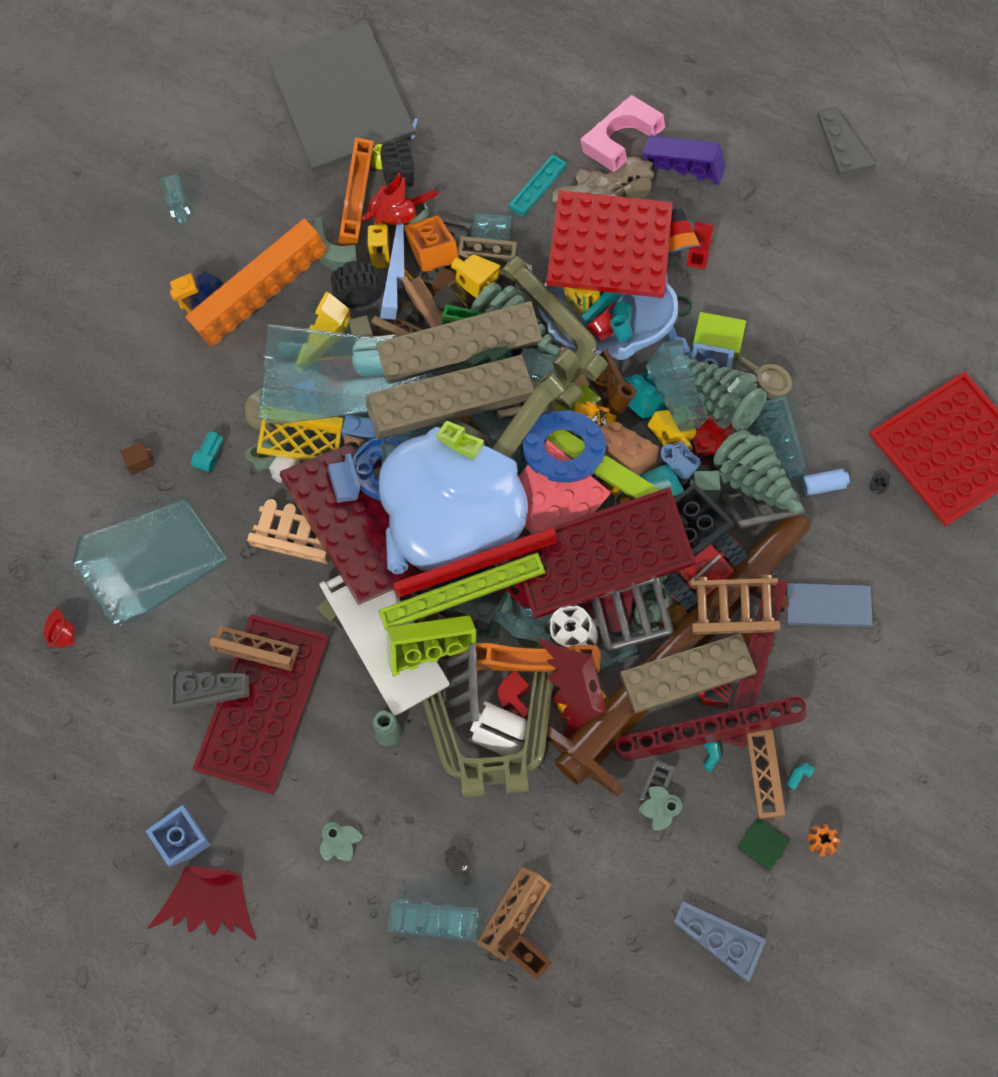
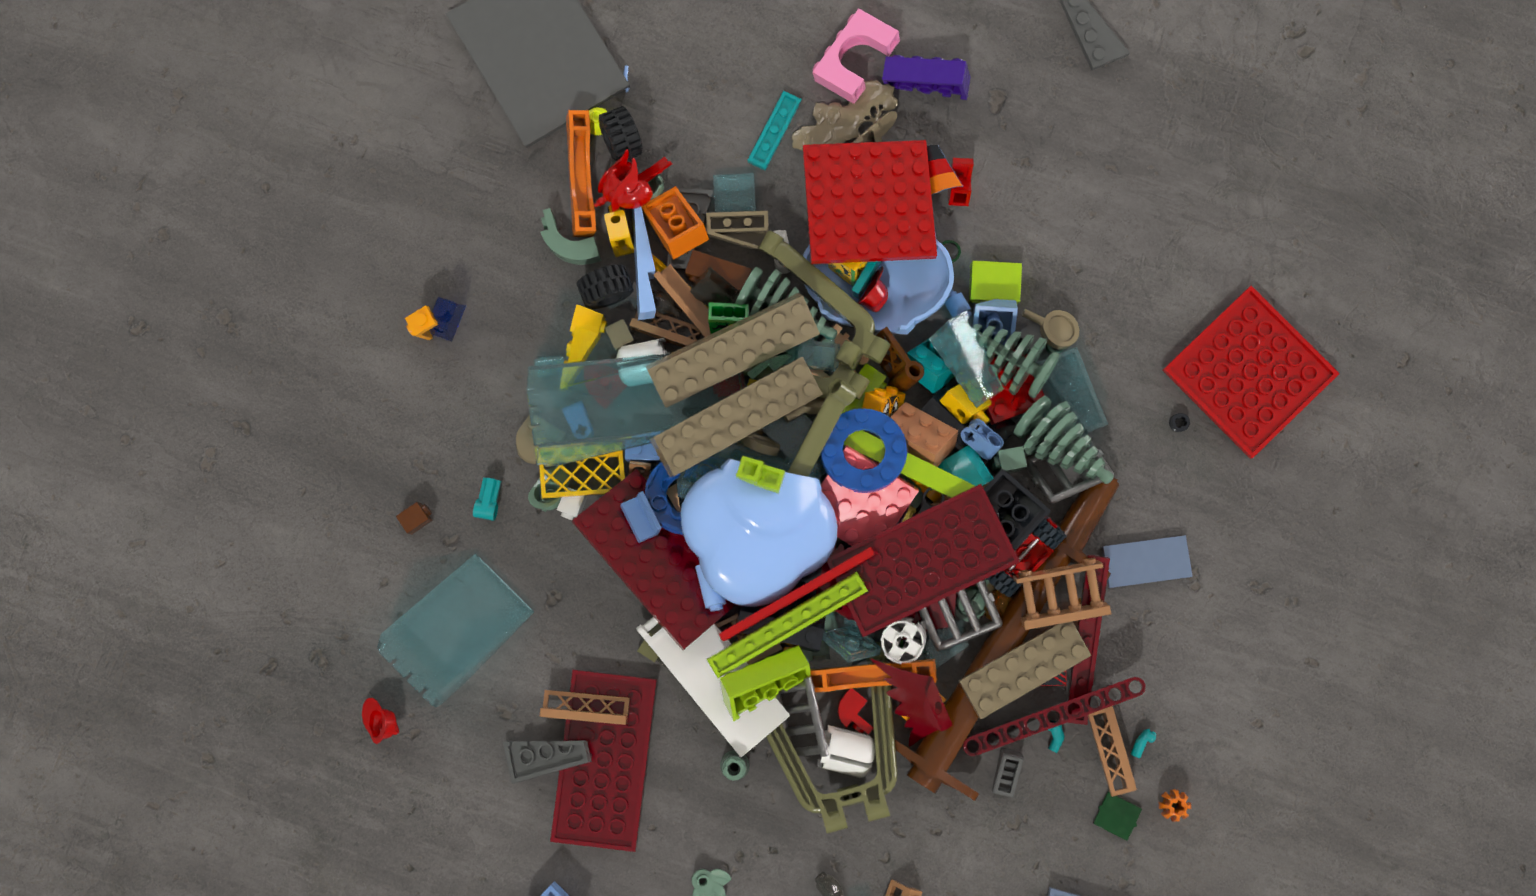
camera: 15 degrees left, 15 degrees up
clear light blue torso [160,174,190,223] -> none
orange brick [185,218,328,347] -> none
light nougat fence [247,499,330,564] -> none
yellow torso [451,255,500,298] -> none
teal piece [610,302,633,341] -> none
sand green plate [639,786,682,831] -> none
light blue brick [801,469,850,496] -> none

